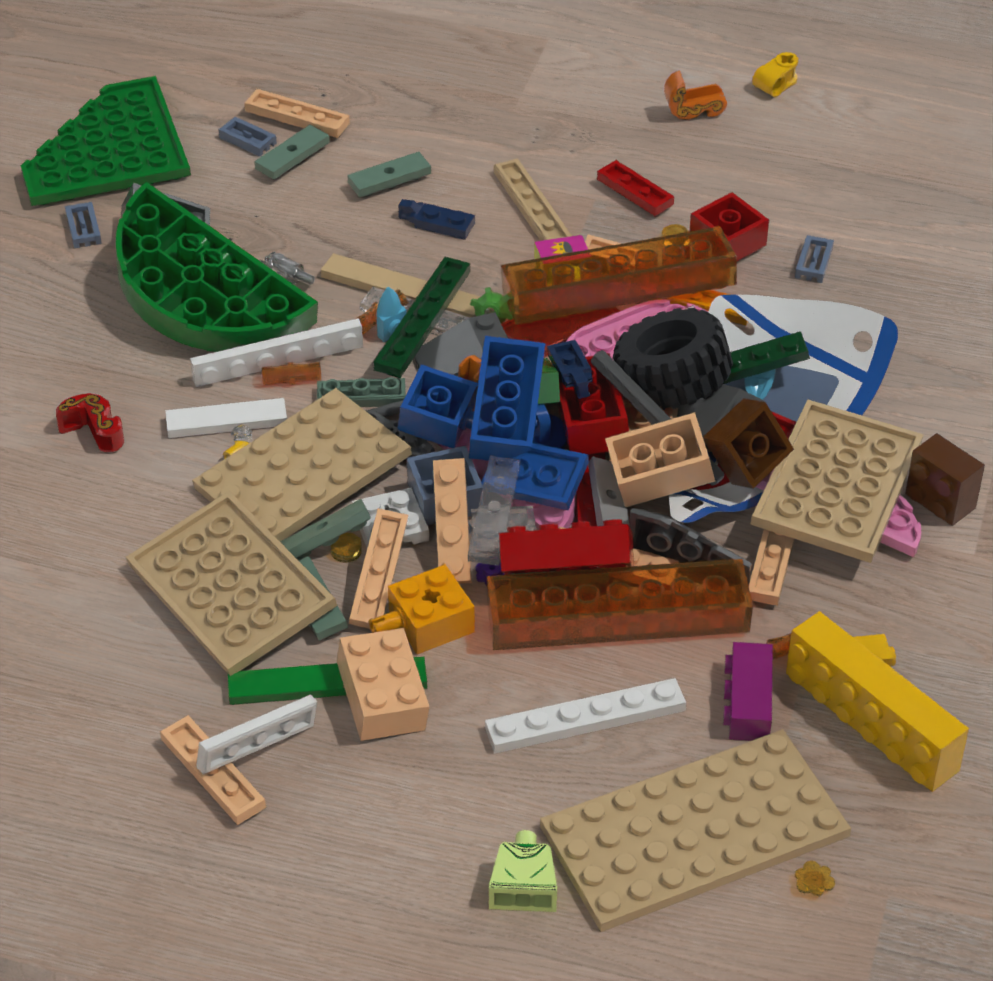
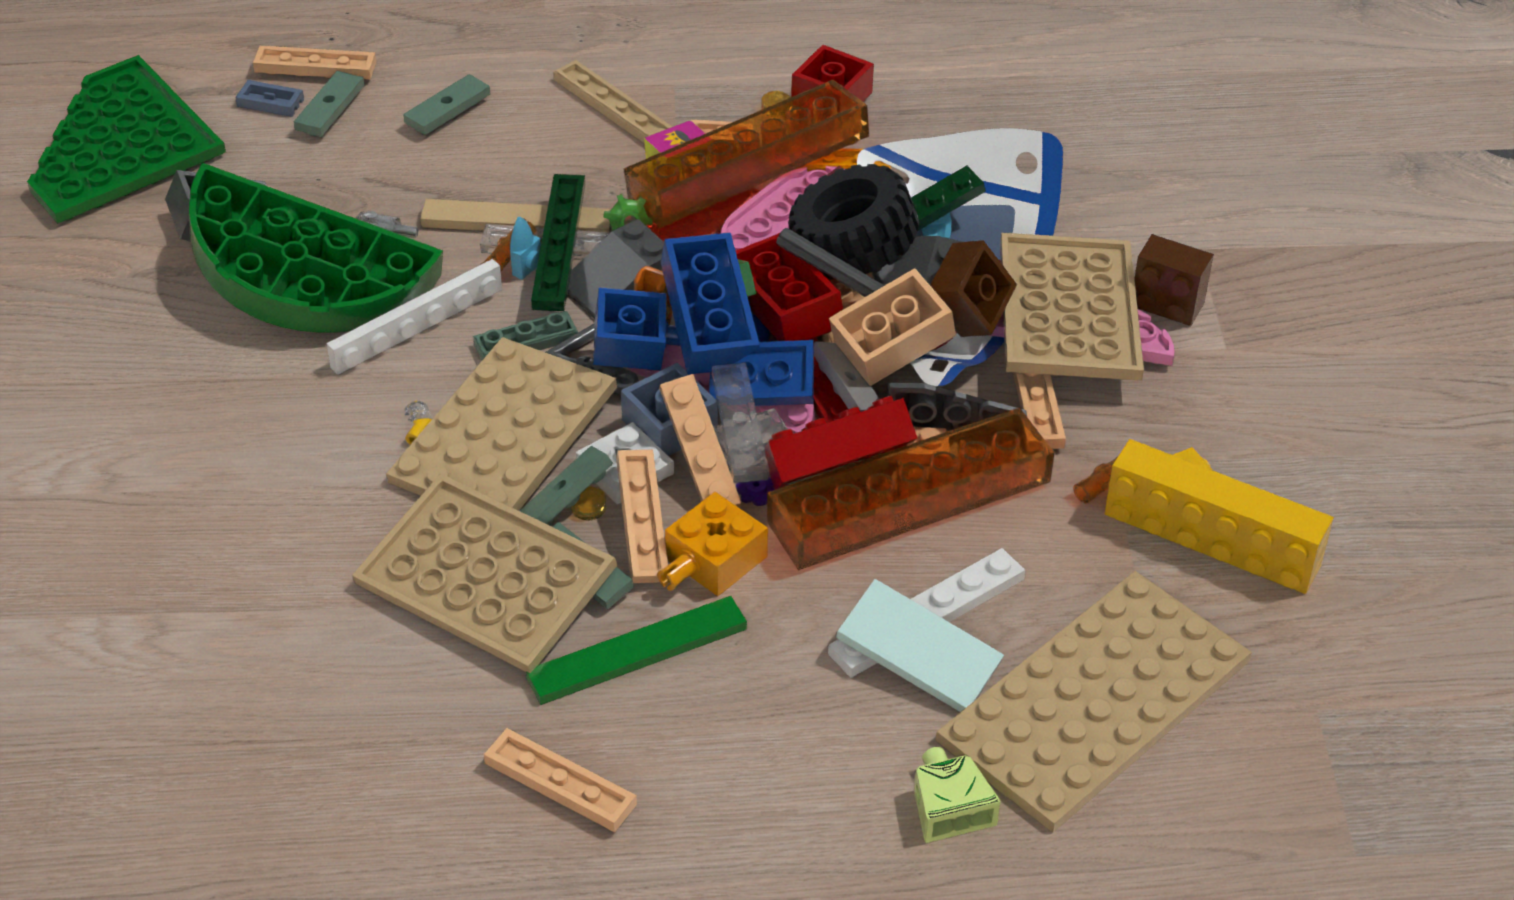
camera: 20 degrees left, 0 degrees up
red animal [56,393,124,452] -> none
sand blue tile [65,202,102,249] -> none
white tile [165,398,287,438] -> none
white tile [196,695,317,774] -> none
clear orange pin [261,362,322,386] -> none
light nougat brick [337,628,430,741] -> none
dark blue hinge [398,199,475,240] -> none
dark blue hinge [547,340,593,399] -> none
red plate [597,160,674,216] -> none
magenta brick [723,642,773,741] -> none
sand blue tile [795,235,834,283] -> none
clear yellow plant [795,861,835,897] -> none
none -> light aqua tile [836,579,1004,712]

